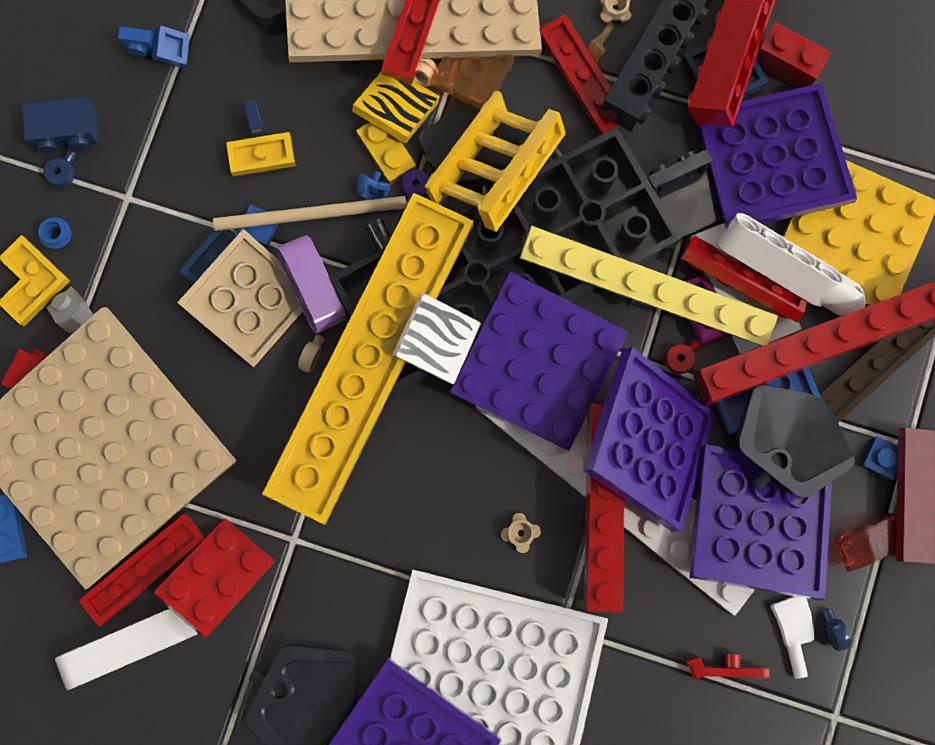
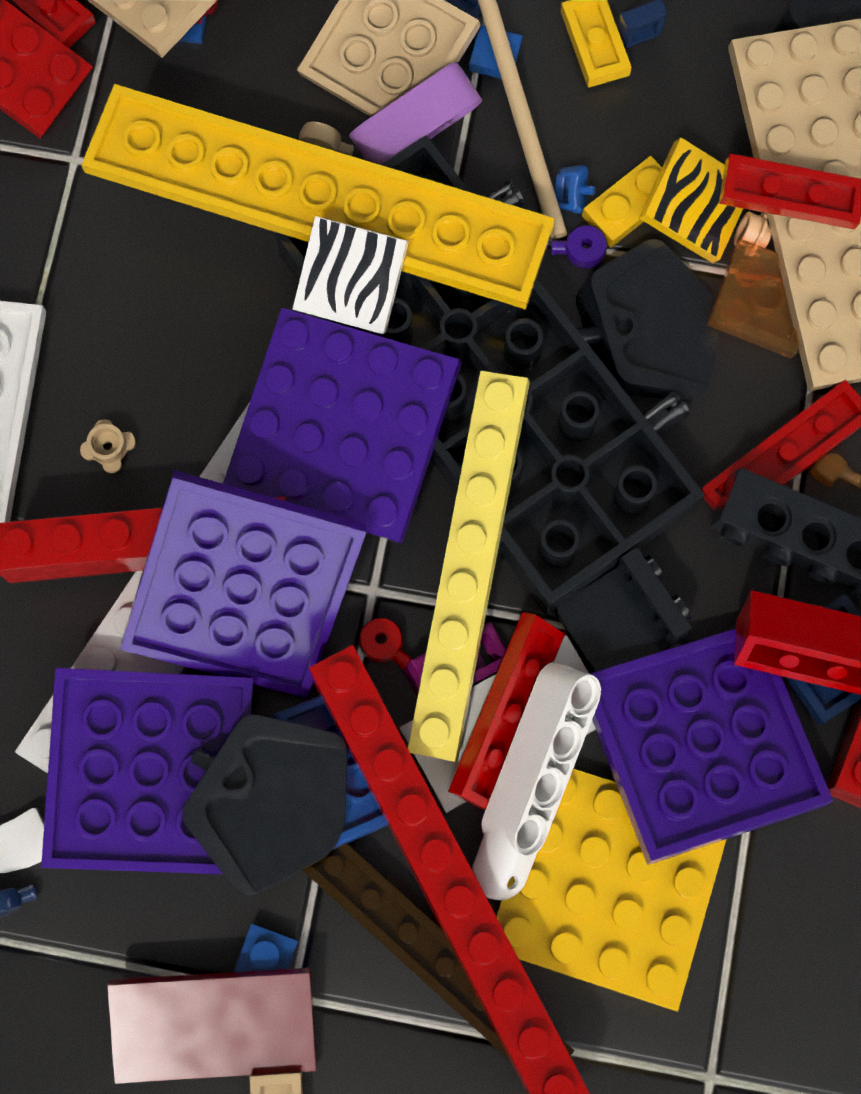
camera: 85 degrees right, 5 degrees down
yellow fence [424,90,566,232] -> none
clear red slope [834,512,897,572] -> none

